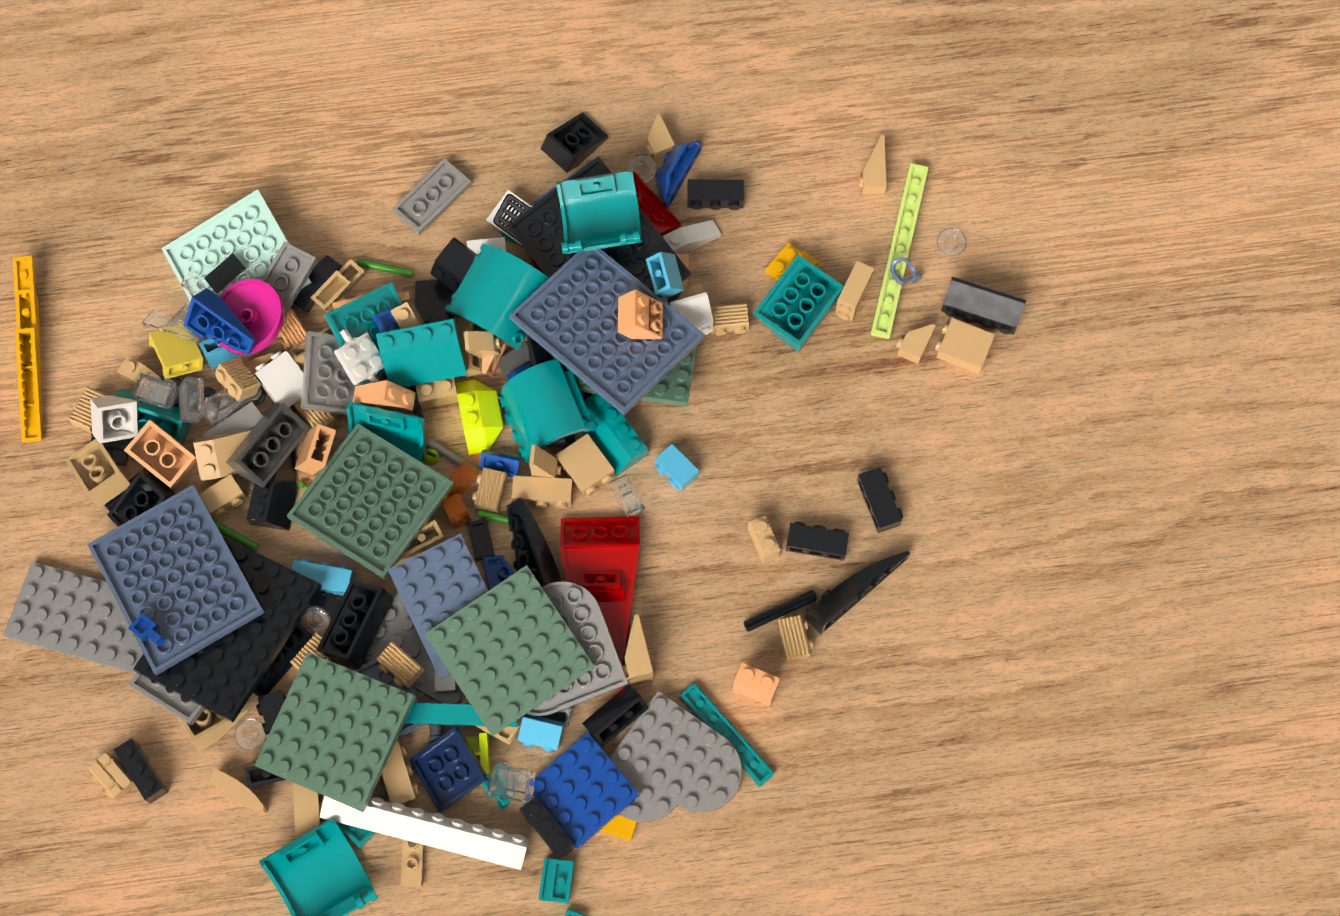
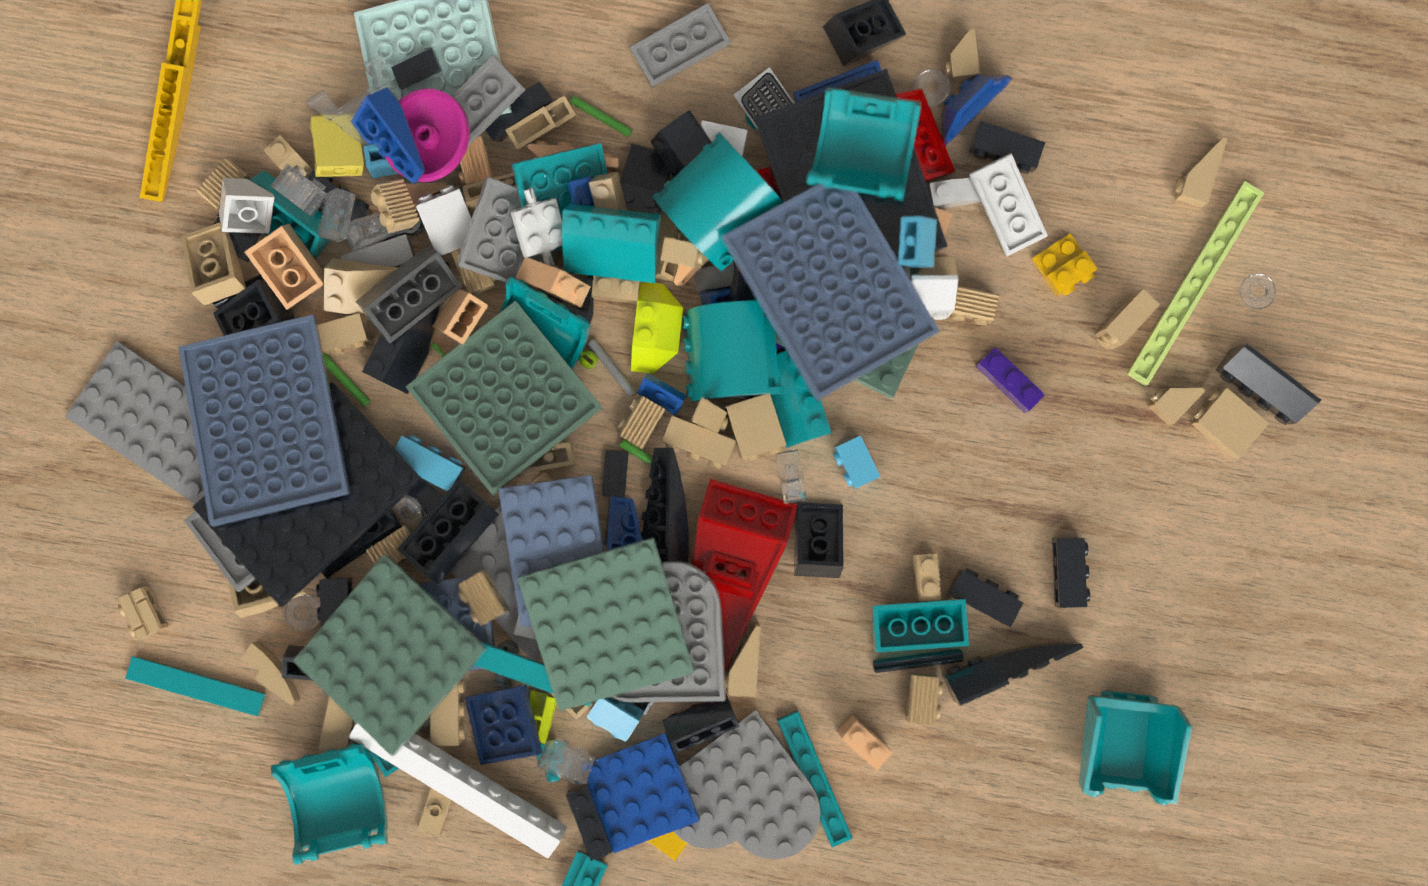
camera: 15 degrees right, 15 degrees up
black brick [114,738,168,804] -> none
blue plate [128,613,166,647] -> none
dark orange brick [442,493,472,529] -> none
clear orange plate [447,460,480,497] -> none
light nougat slope [618,289,663,339] -> none
teal slope [753,255,844,352] -> none
sand blue piece [890,257,922,285] -> none
none -> teal tile [125,656,266,717]
none -> black slope [794,502,844,578]
none -> teal slope [872,599,969,653]
none -> white tile [969,153,1048,256]
none -> dark purple brick [975,347,1045,413]
none -> teal windscreen [1079,690,1192,805]

